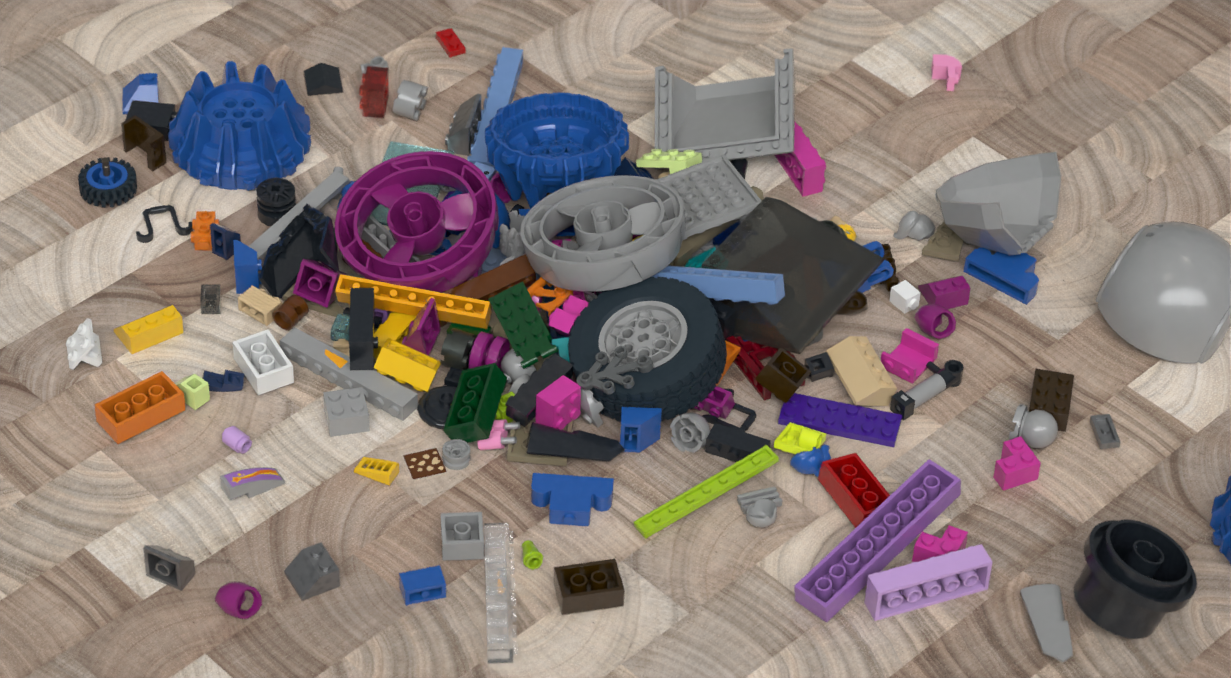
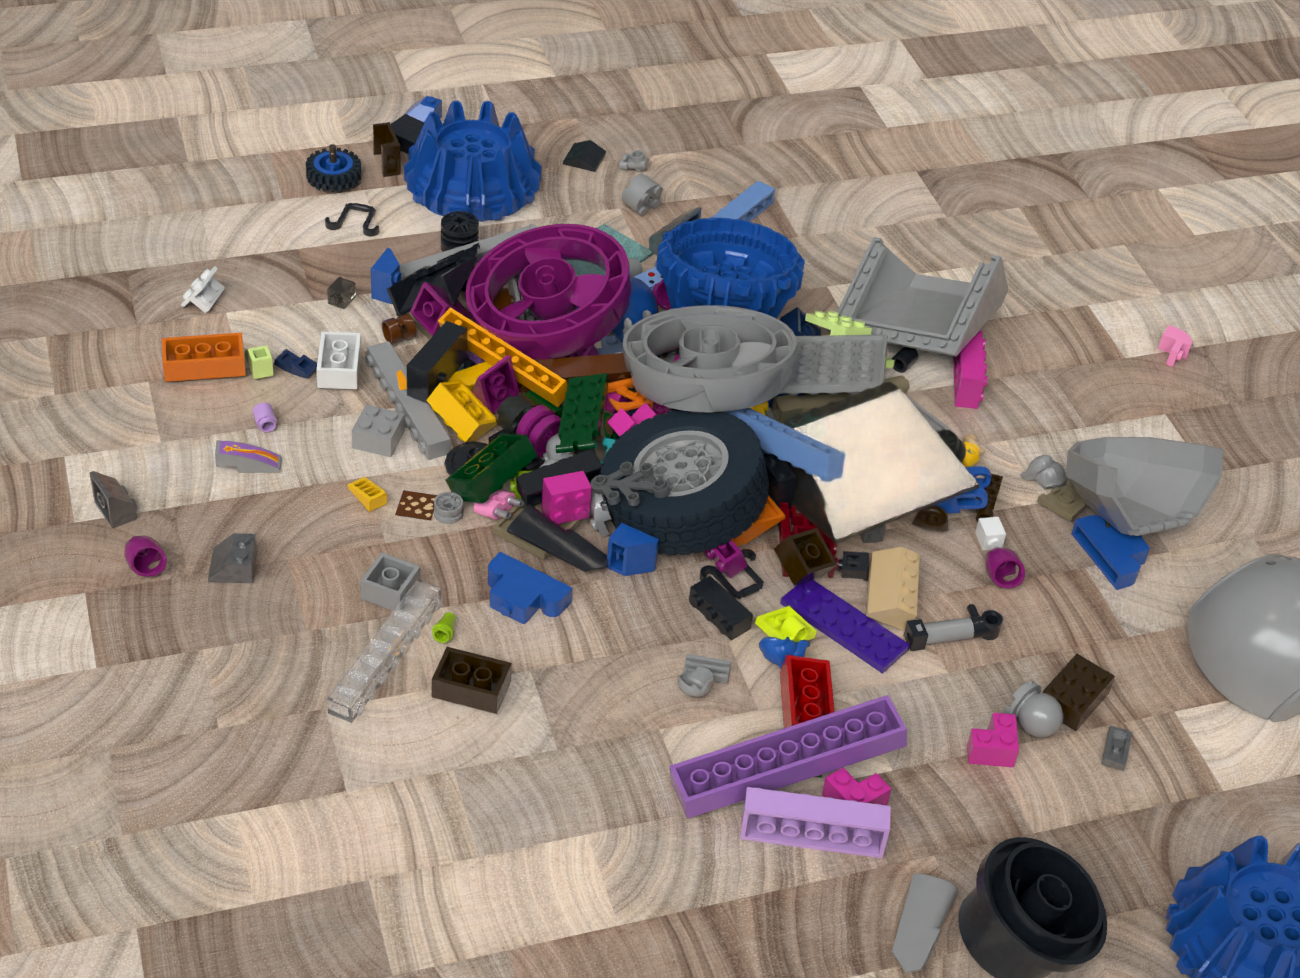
camera: 25 degrees right, 0 degrees up
yellow slope [113,305,183,354] -> none
orange brick [191,211,220,250] -> none
dark blue slope [210,223,241,260] -> none
tan brick [238,285,282,326] -> none
clear red brick [359,66,389,118] -> none
blue brick [399,565,446,606] -> none
red plate [436,28,466,58] -> none
lime tile [634,445,779,539] -> none
light grey cylinder [670,412,710,453] -> none
dark pink panel [881,328,939,384] -> none
magenta slope [918,275,970,309] -> none

